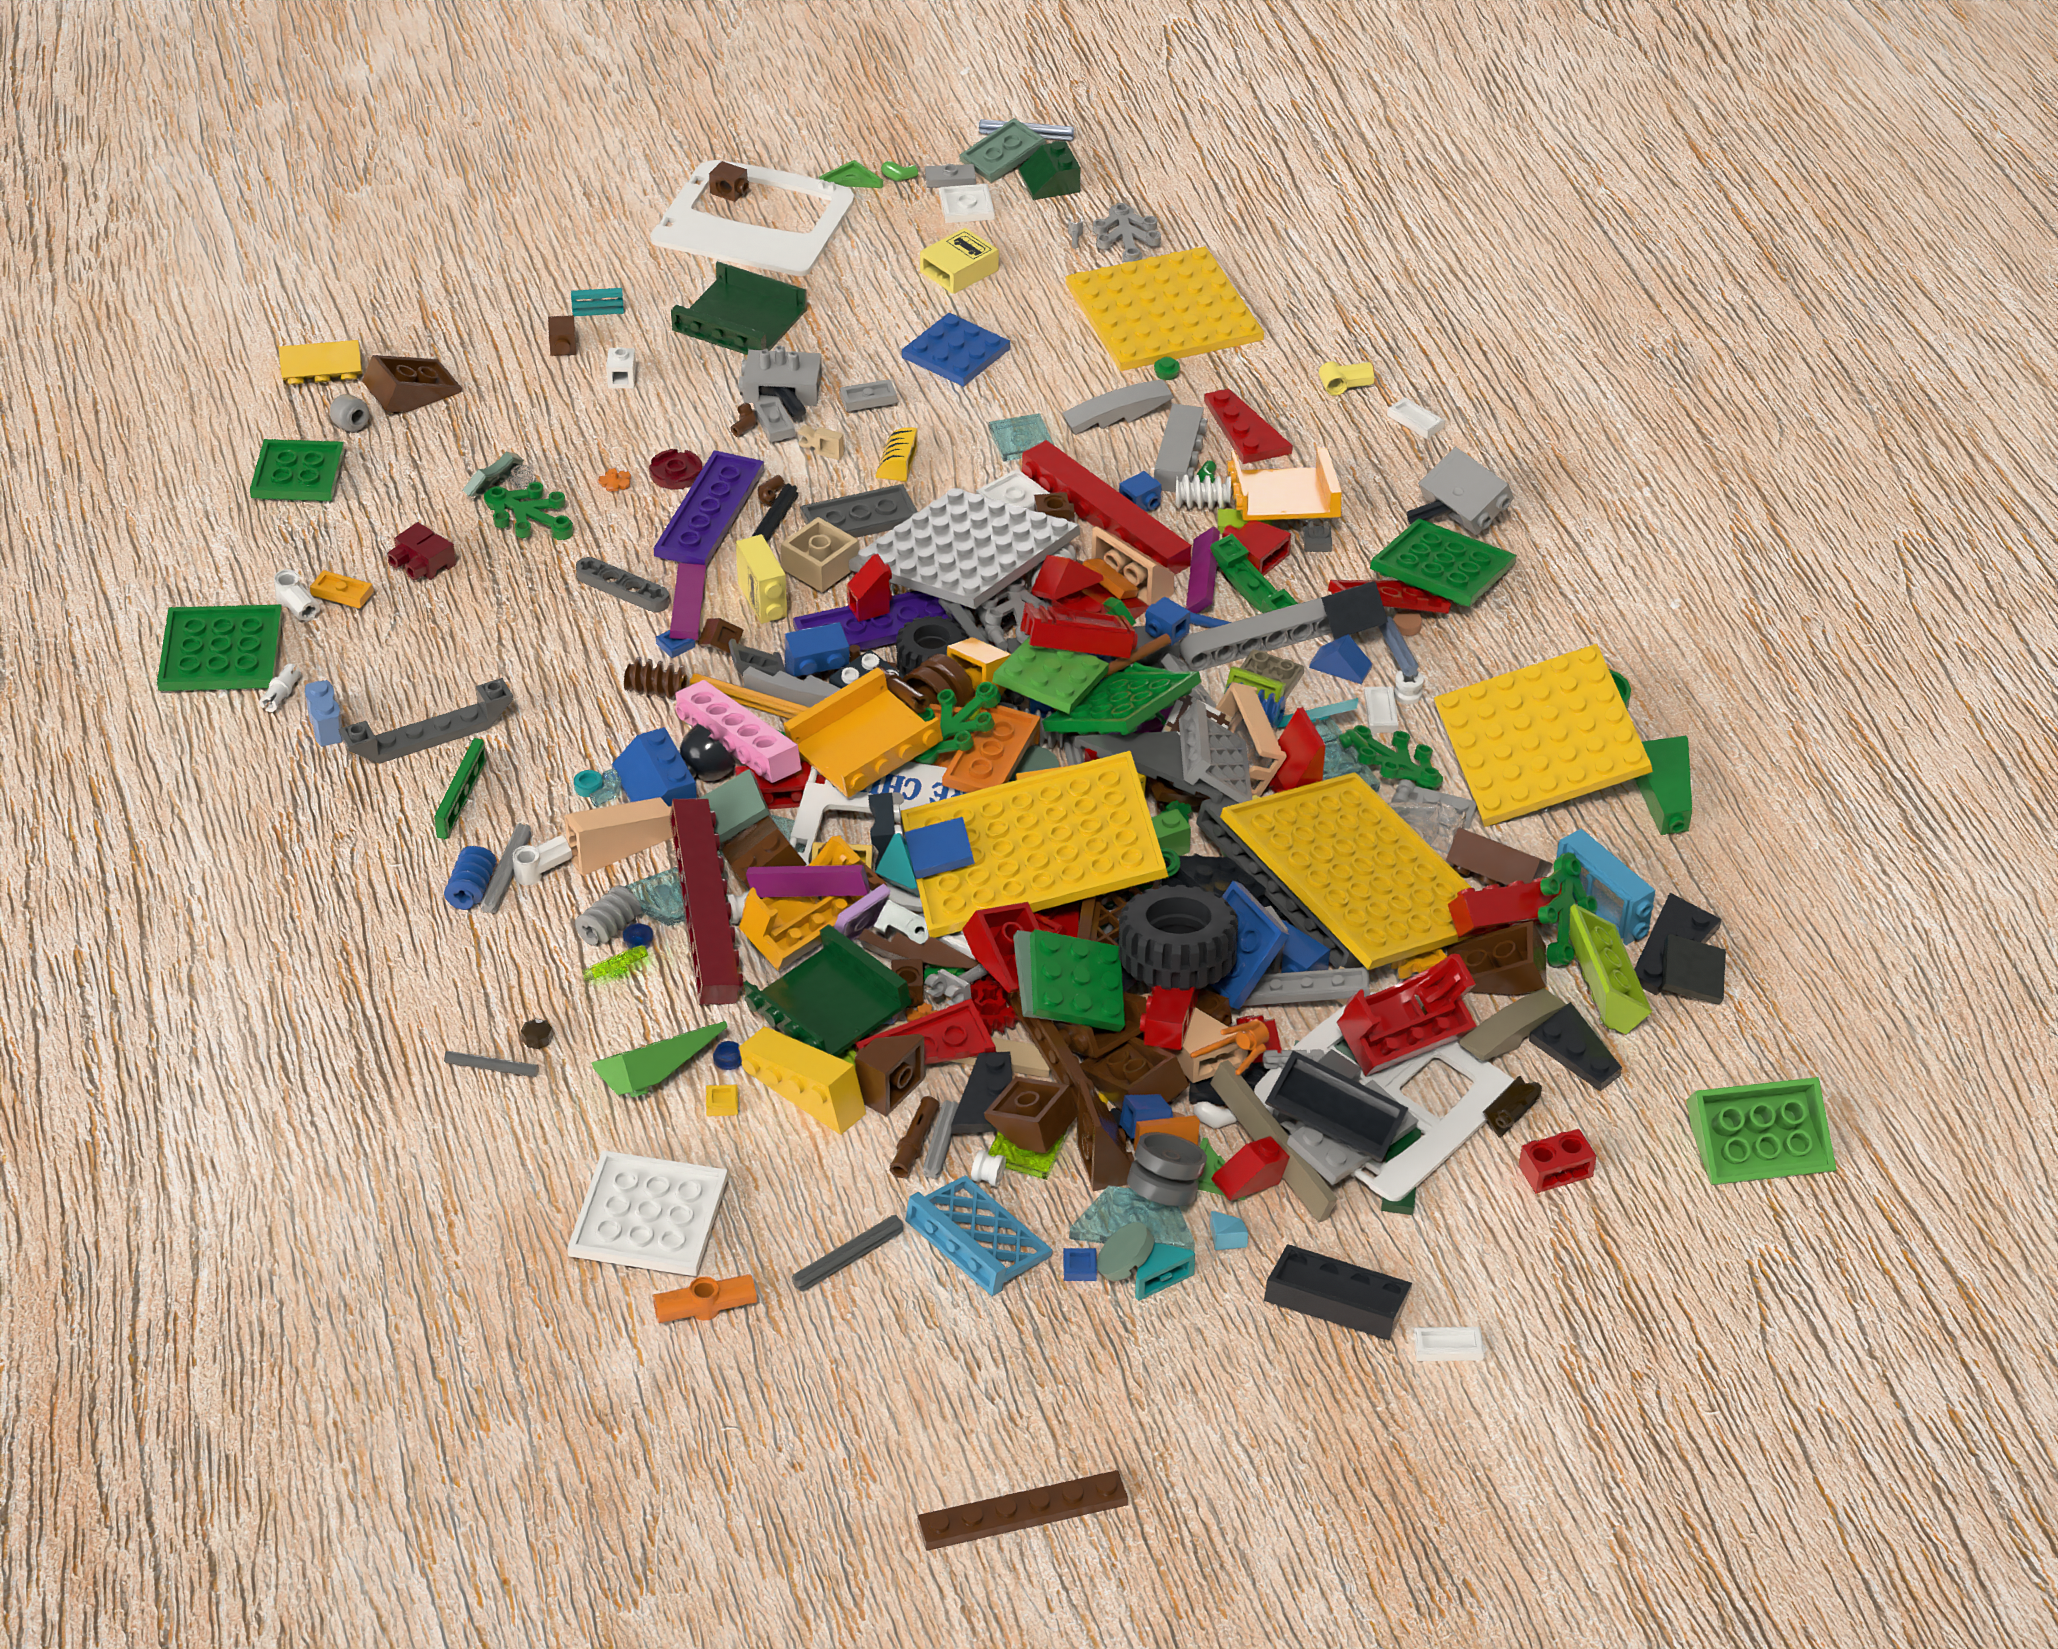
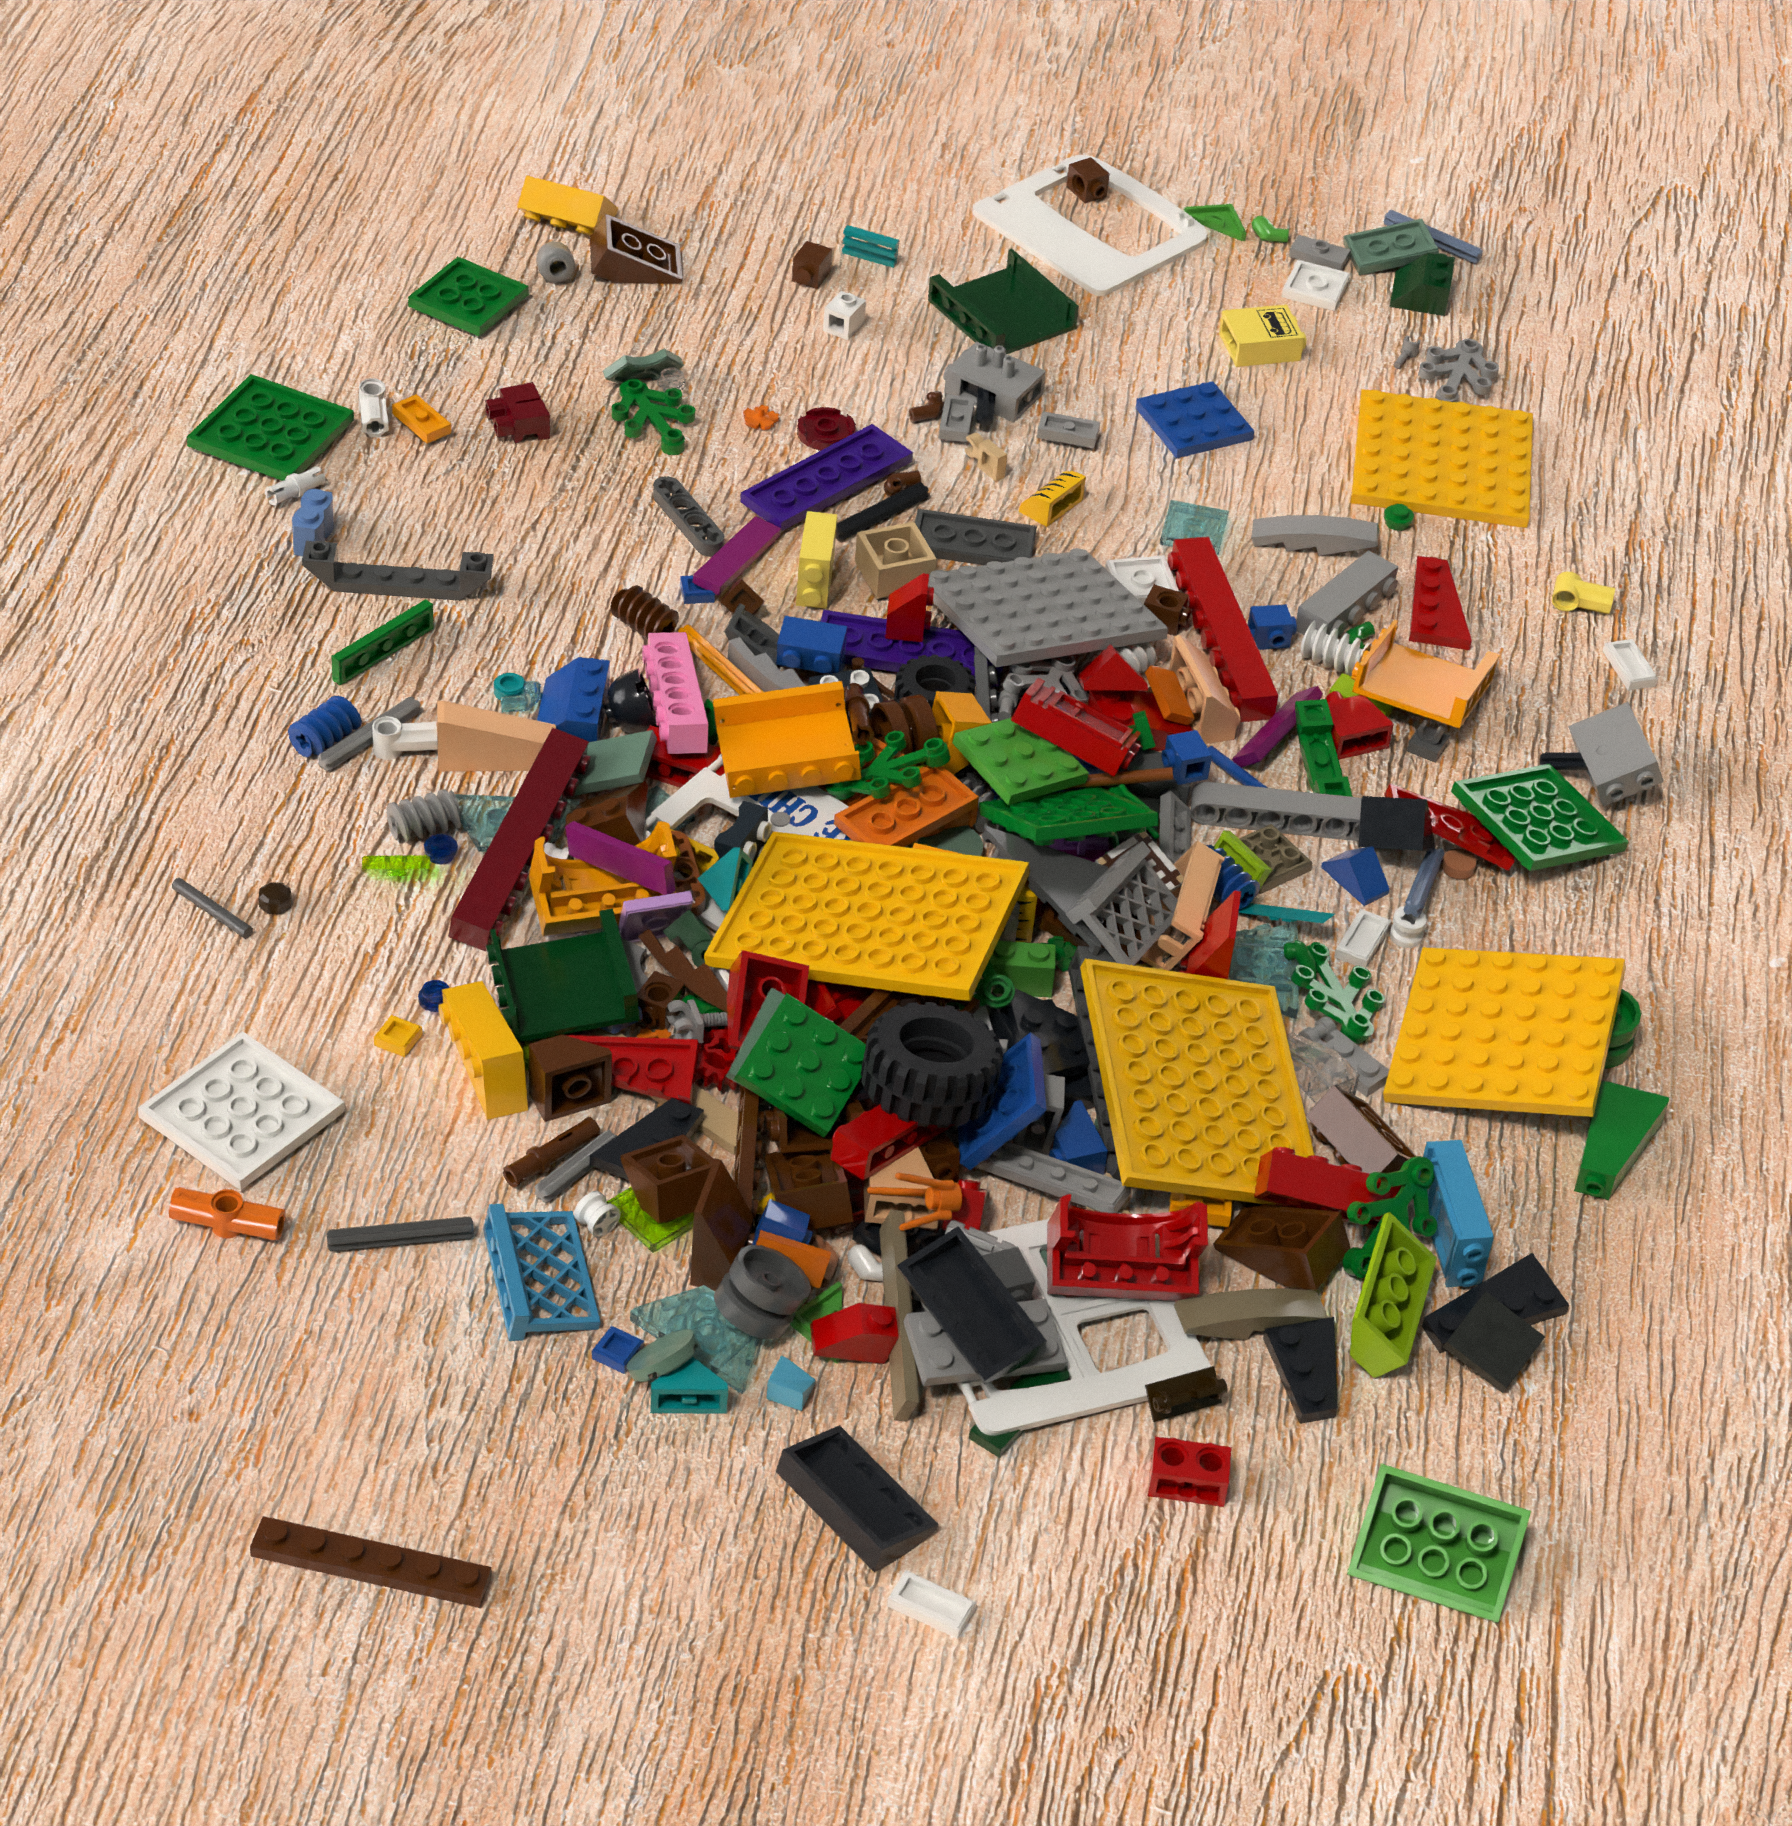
camera: 25 degrees right, 0 degrees up
bright green wedge [591,1021,728,1098] -> none
blue tile [904,817,975,879] -> none

